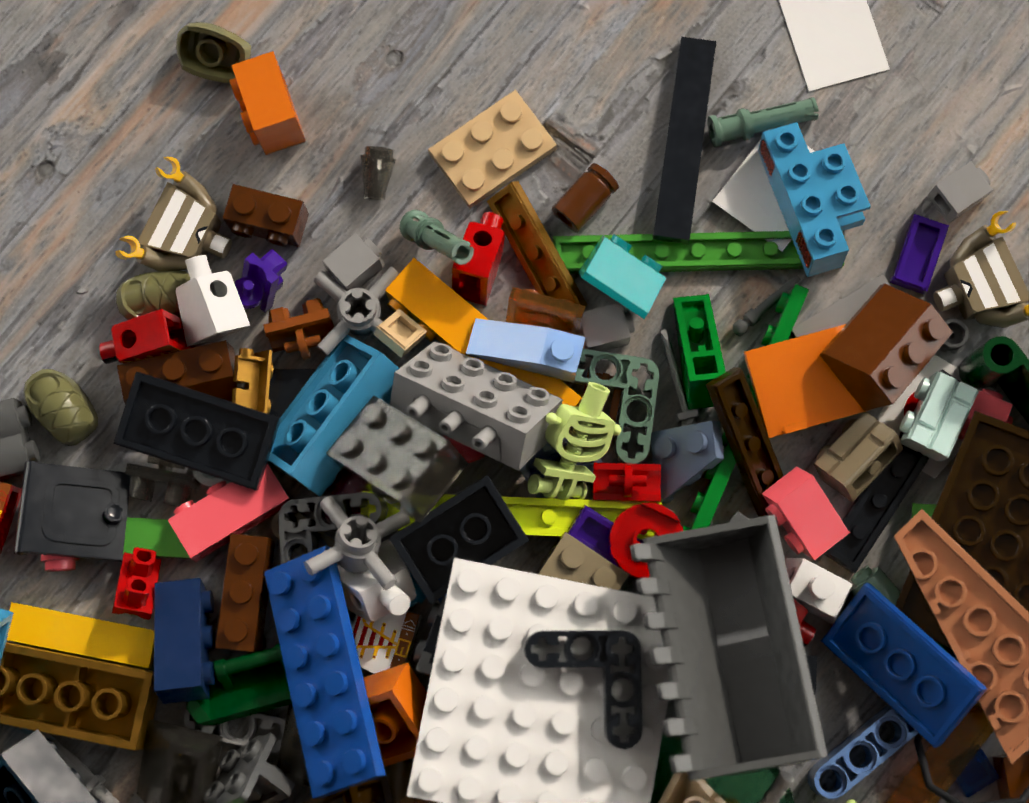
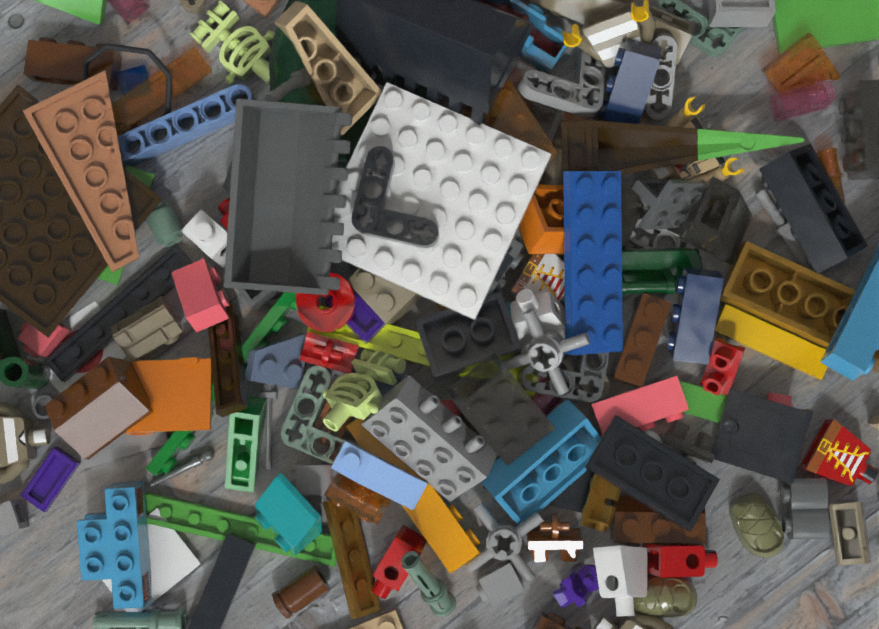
camera: 165 degrees left, 5 degrees up
tan tile [373,309,427,358] -> none
blue tile [821,583,988,748] -> none
light aqua brick [899,372,979,462] -> none

